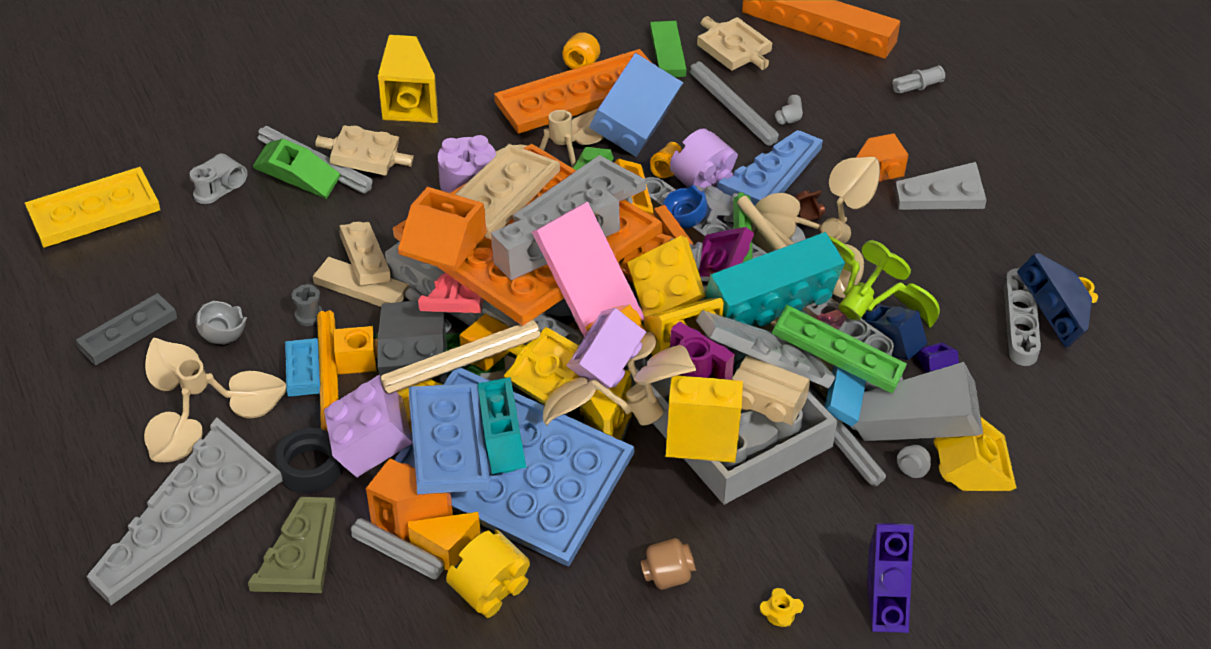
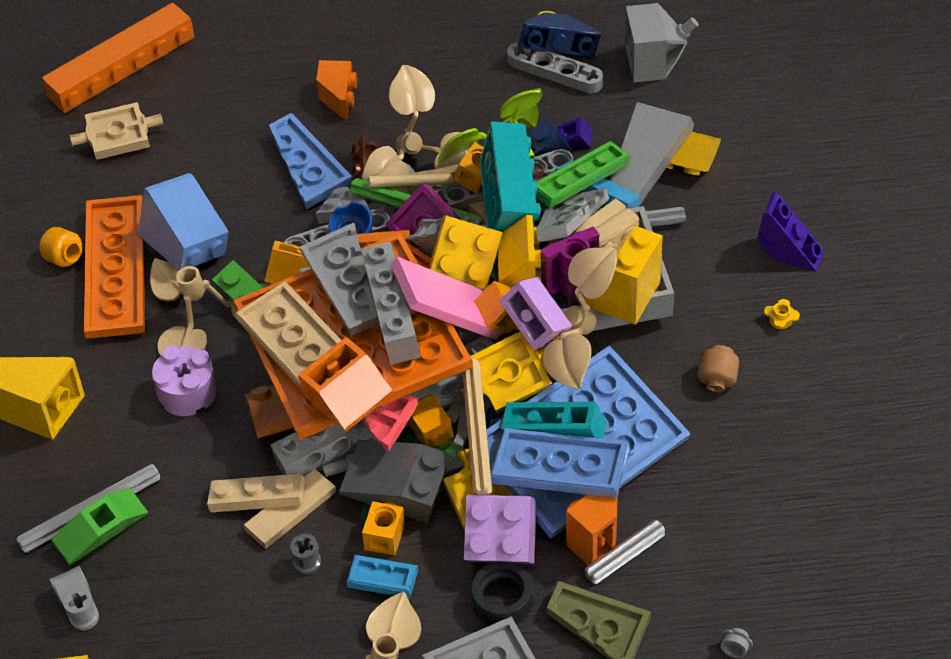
camera: 65 degrees left, 5 degrees up
light grey hair [195,301,247,345] -> none
tan plate [315,125,414,175] -> none
light orange axle [317,310,338,431] -> none
light orange slope [408,512,480,571] -> none
yellow brick [446,529,530,618] -> none
bright green tile [650,21,686,77] -> none
light orange cone [650,142,682,178] -> none
lavender brick [670,129,738,188] -> none
light grey axle [690,61,779,146] -> none
light grey arm [775,95,803,125] -> none
light grey axle [892,65,945,93] -> none
light grey wing [894,162,987,210] -> none
light grey plate [897,445,931,478] -> none
none -> light grey piece [625,3,699,83]

